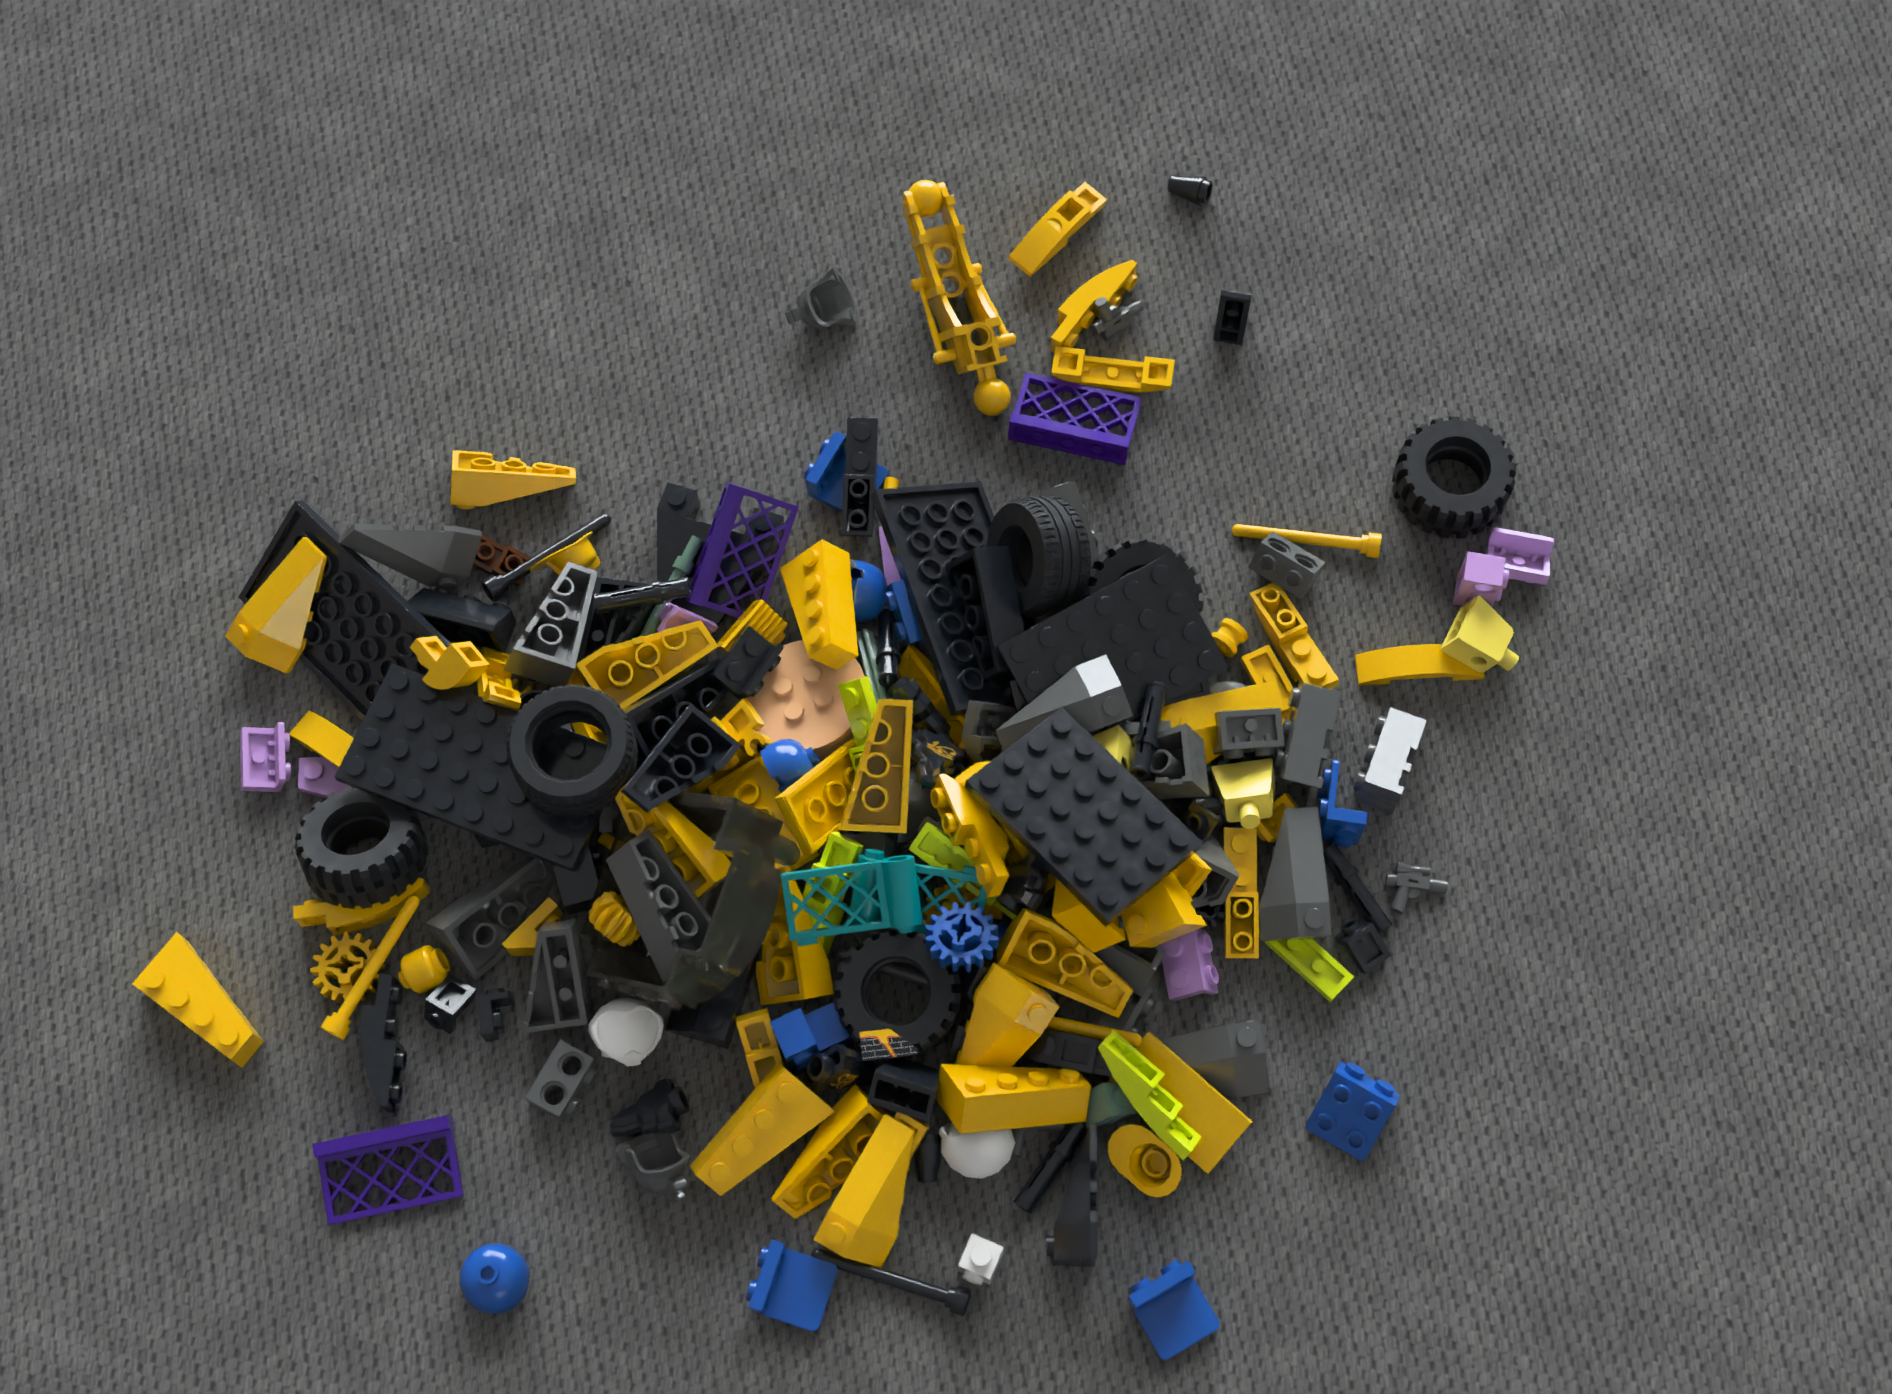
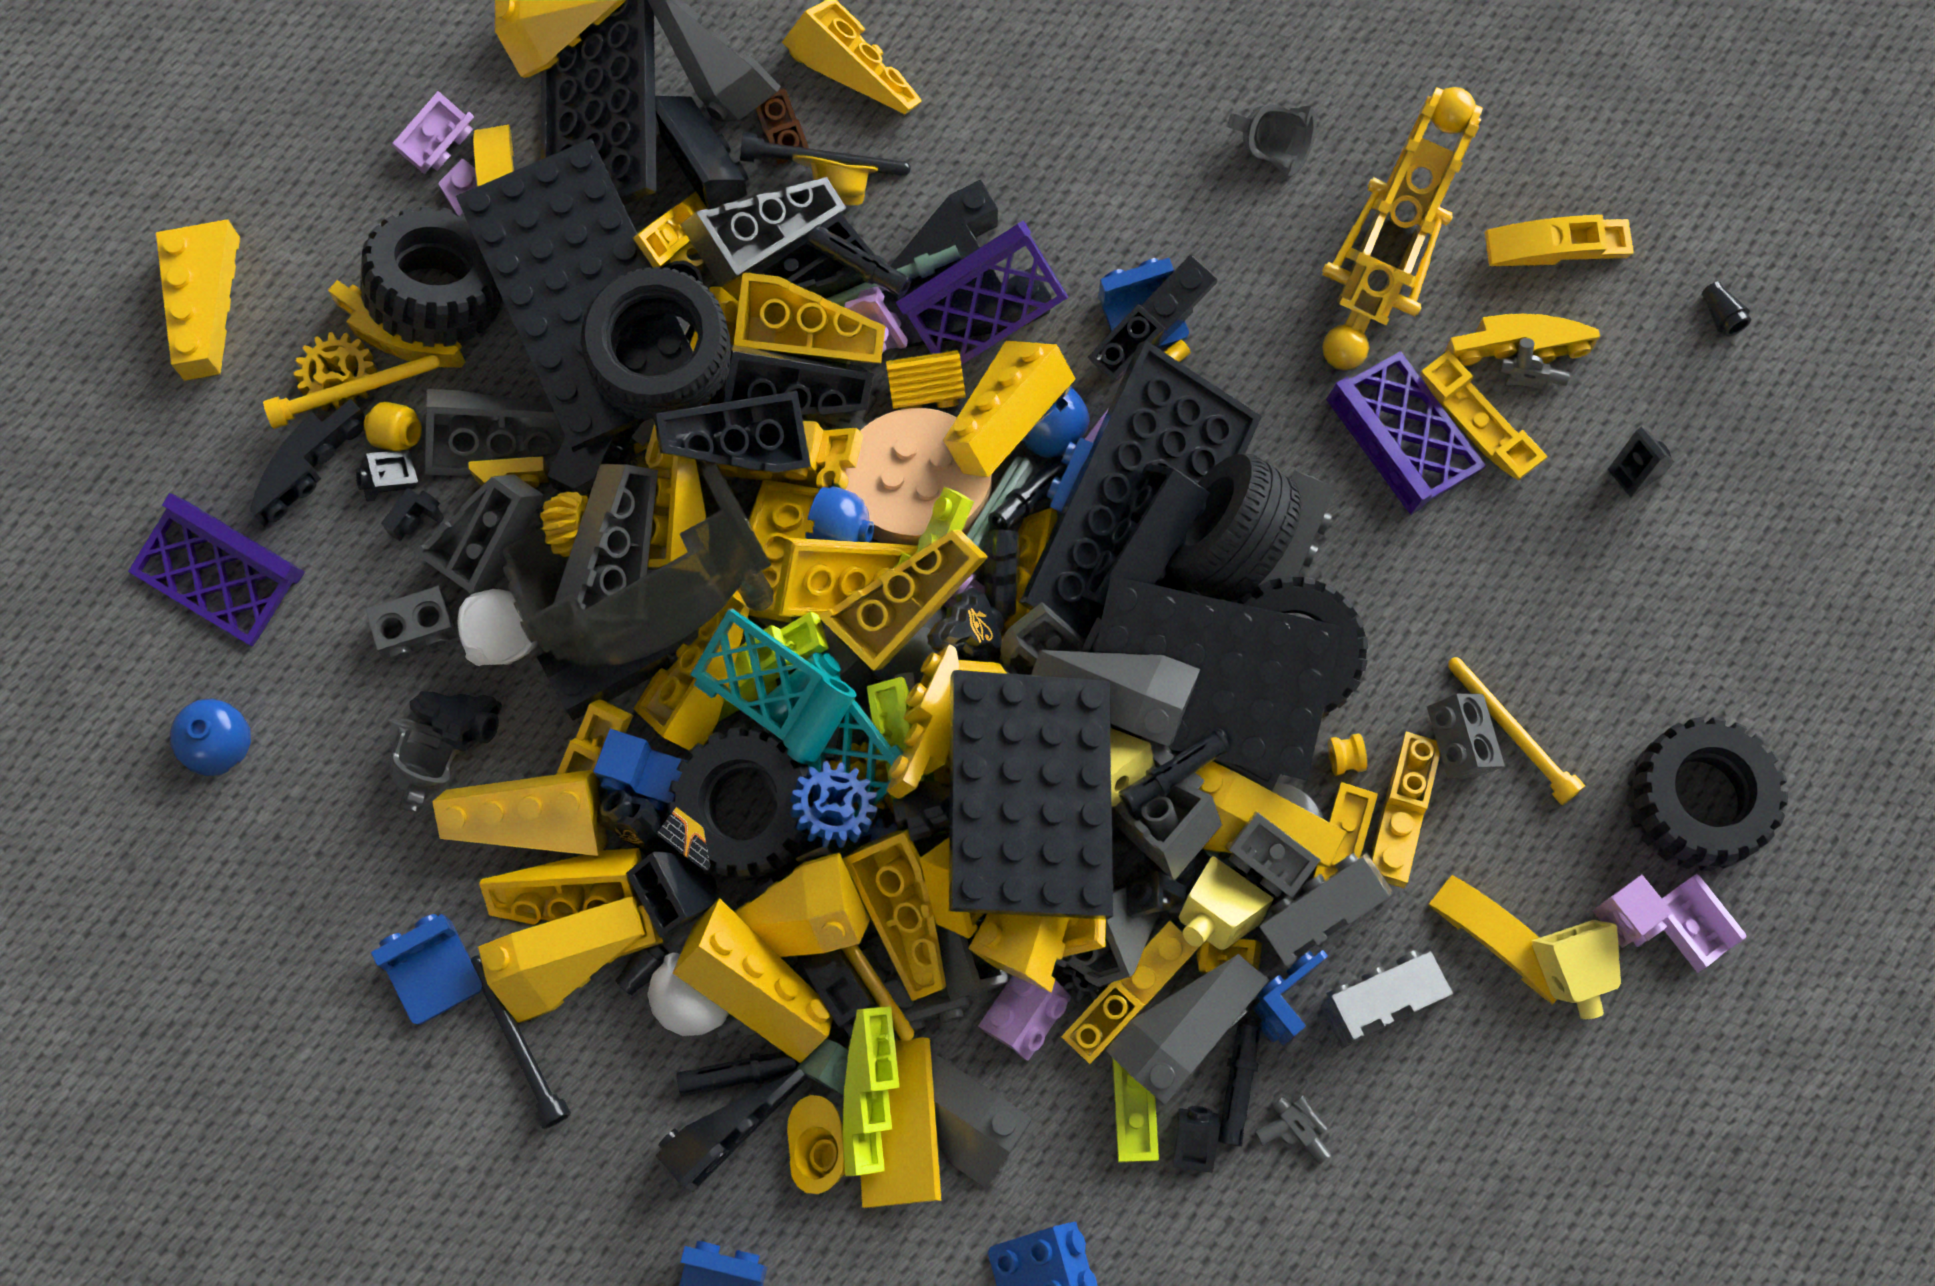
camera: 40 degrees right, 5 degrees up
yellow brick [410,636,490,690] -> none
black bracket [710,626,784,700] -> none
white brick [958,1234,1004,1286] -> none

